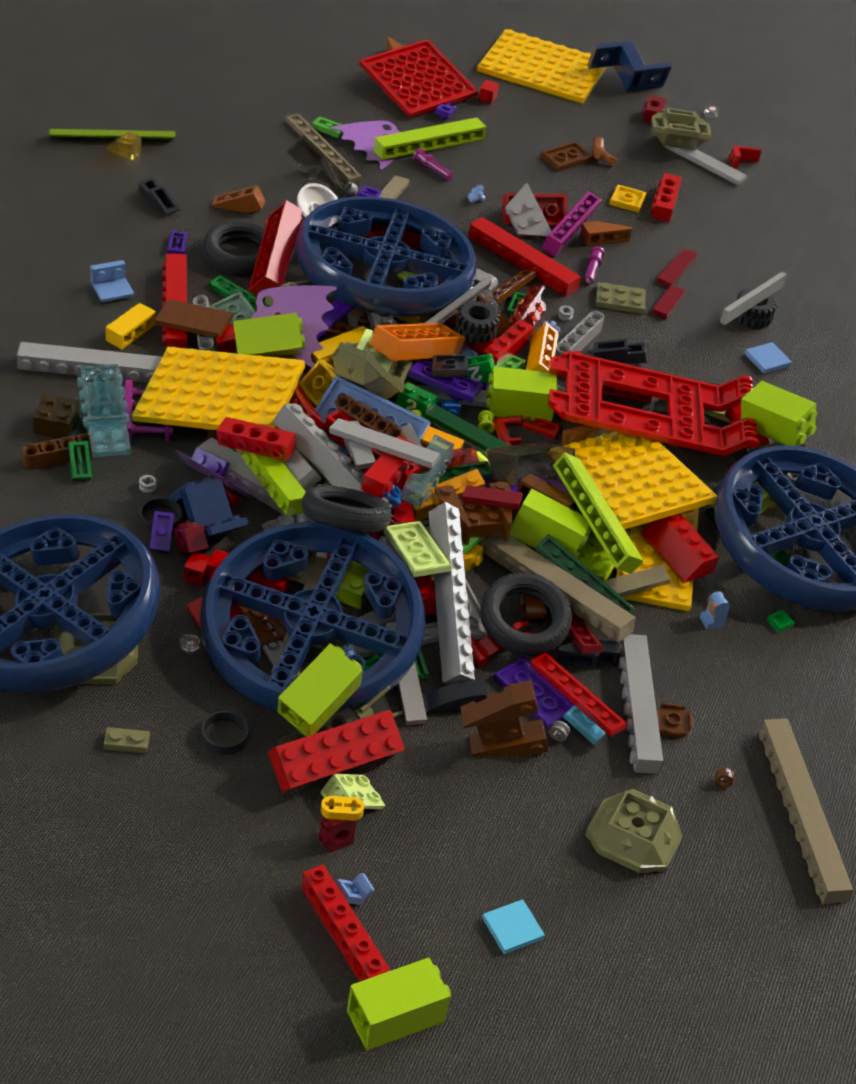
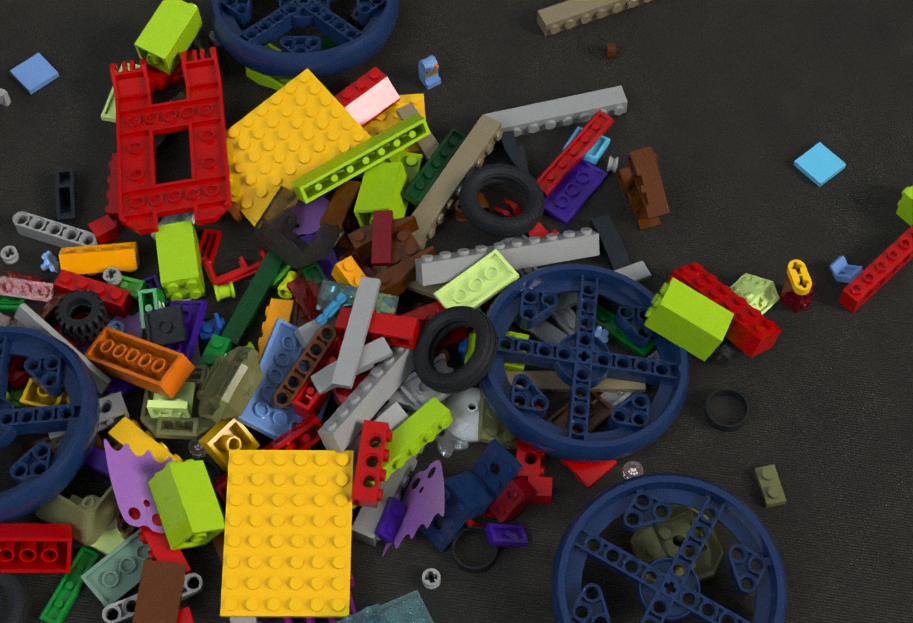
camera: 95 degrees left, 15 degrees up
dark red tile [568,613,603,654] -> none
olive piece [585,789,683,873] -> none
reddish brown tile [656,703,694,739] -> none
green tile [767,610,795,633] -> none
none -> light grey bush [103,266,122,286]
none -> dark azure axle [316,292,348,326]

